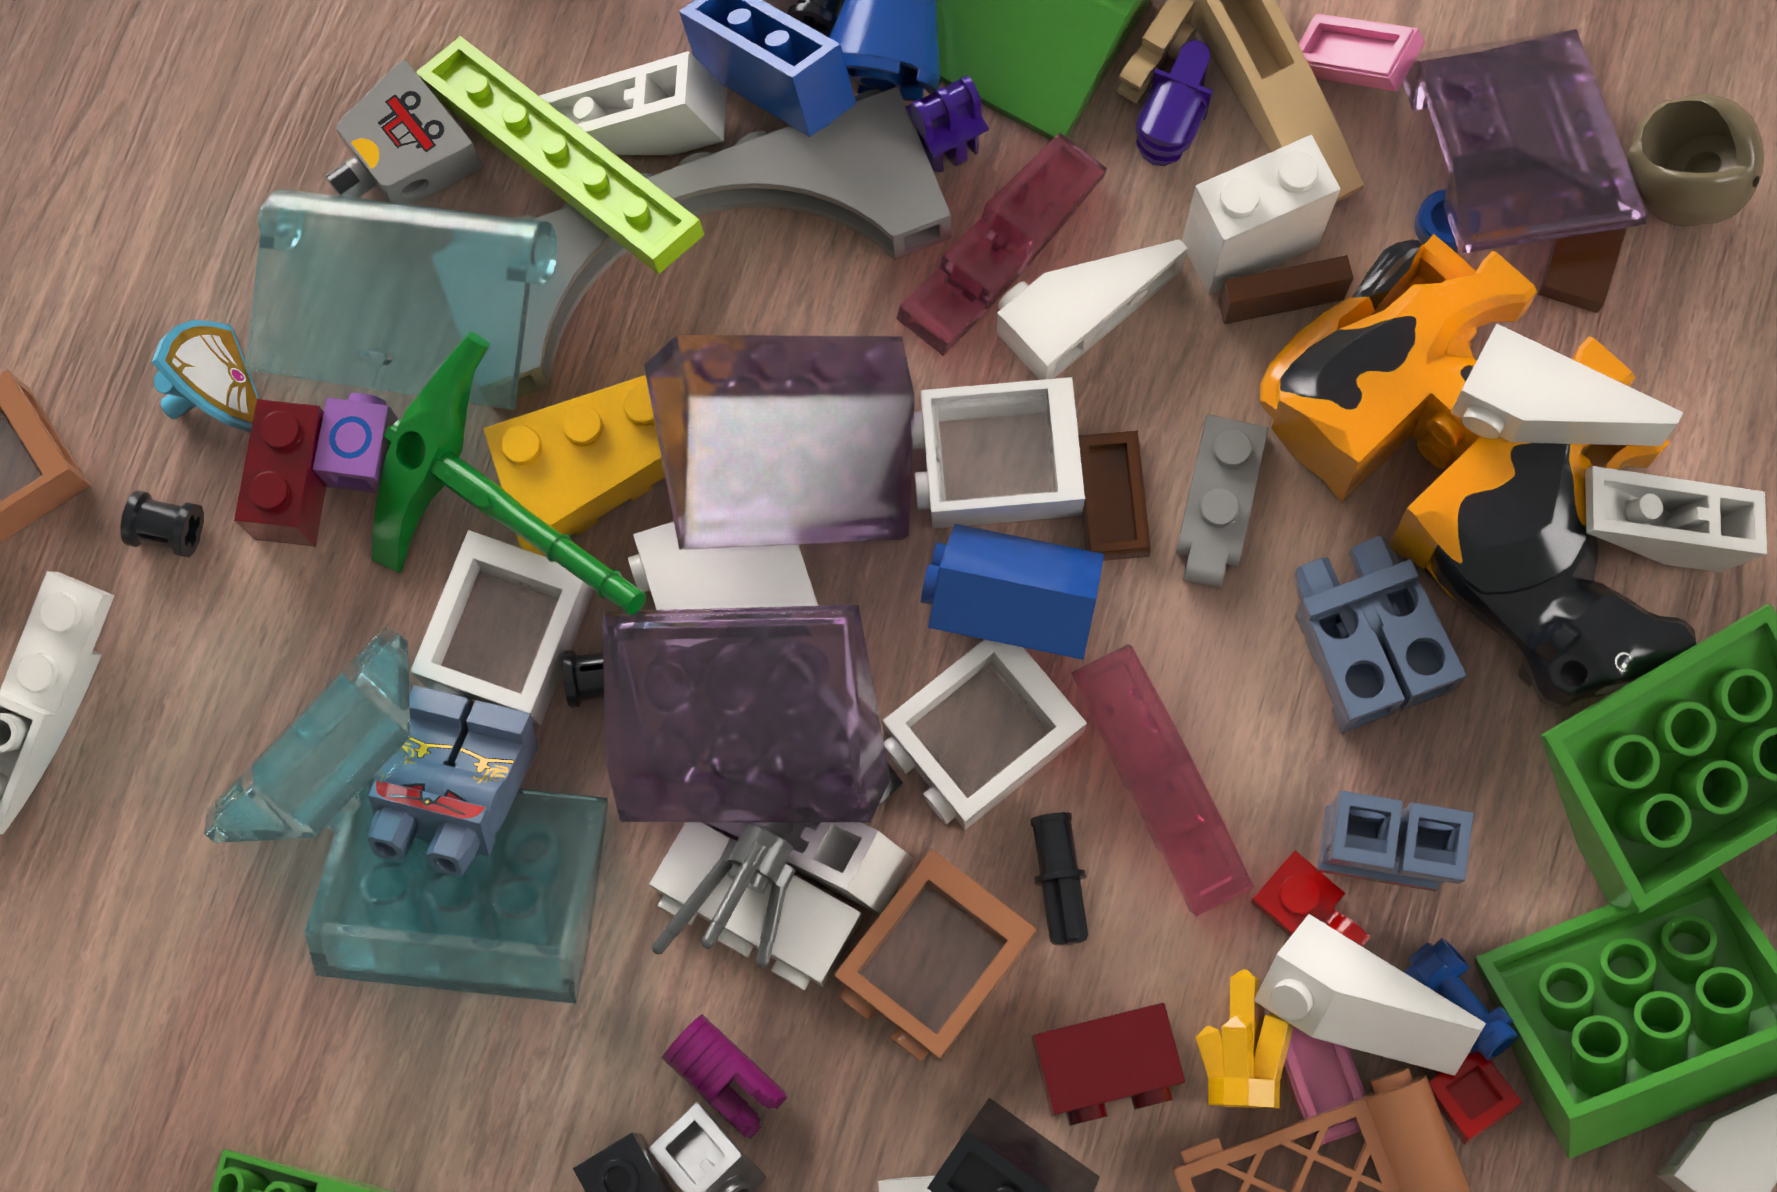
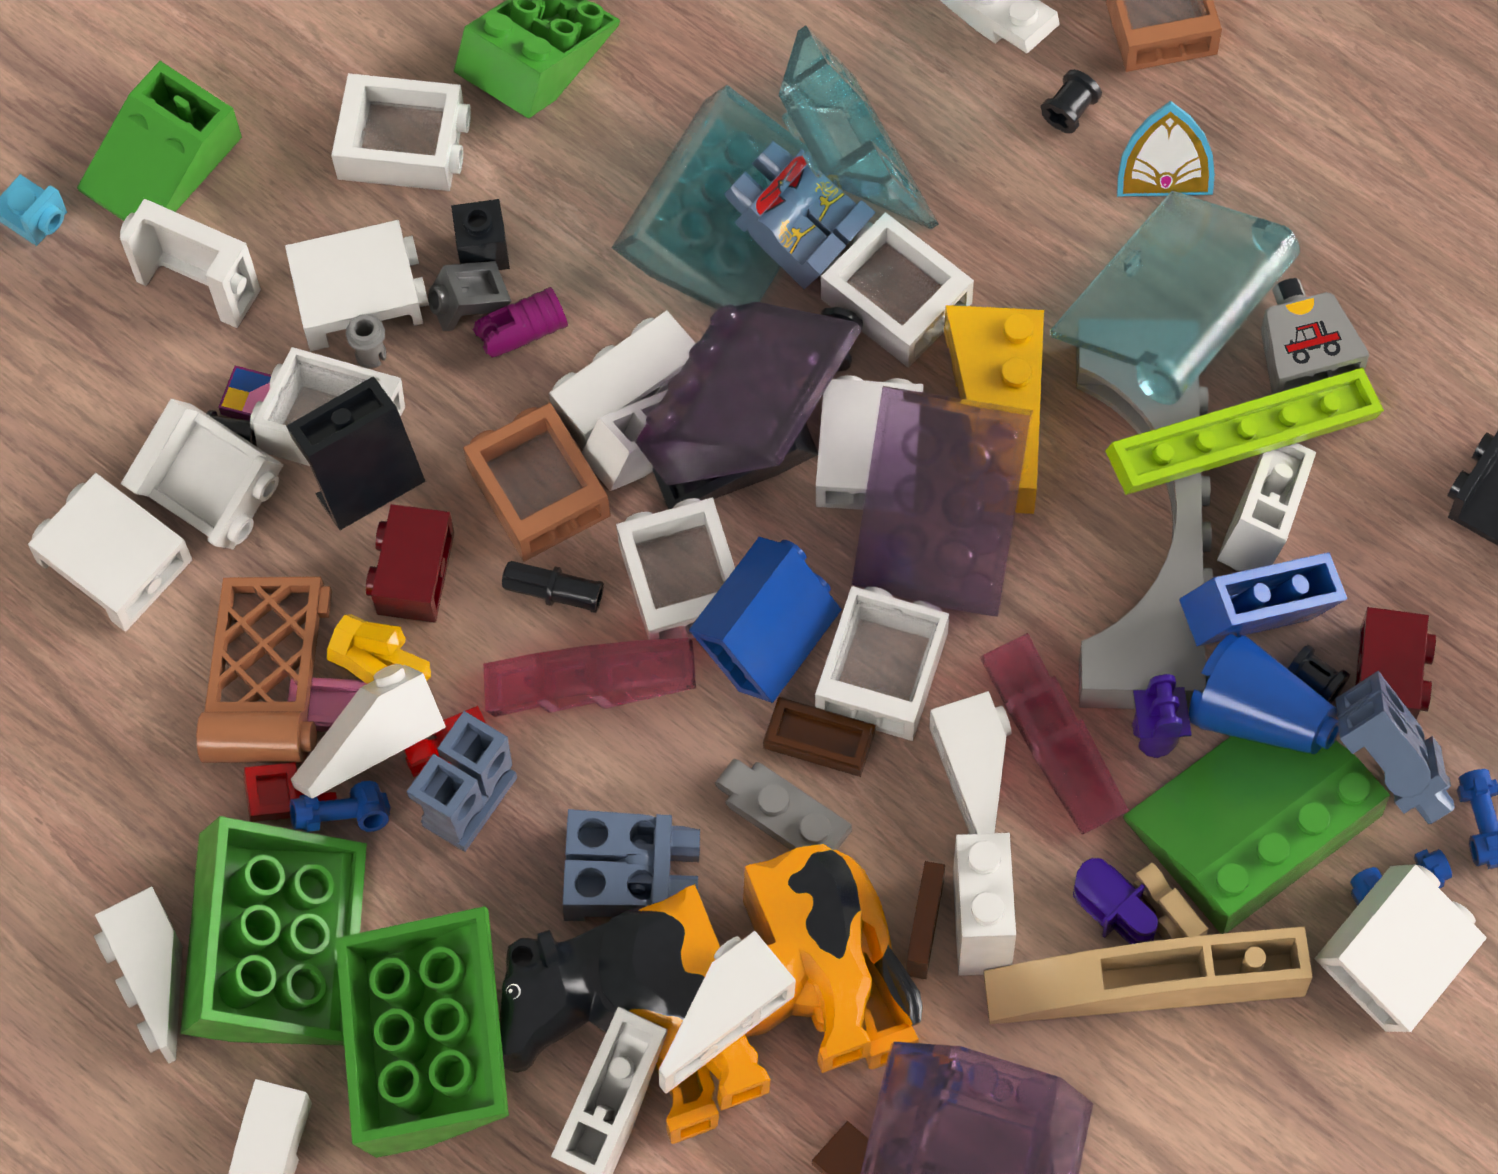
camera: 110 degrees right, 10 degrees down
dark red brick [234,399,327,547] -> none
medium lavender brick [312,393,399,493] -> none
green piece [372,332,646,615] -> none
dark grey plant [652,824,796,968] -> none
bright pink tile [1299,14,1425,92] -> none

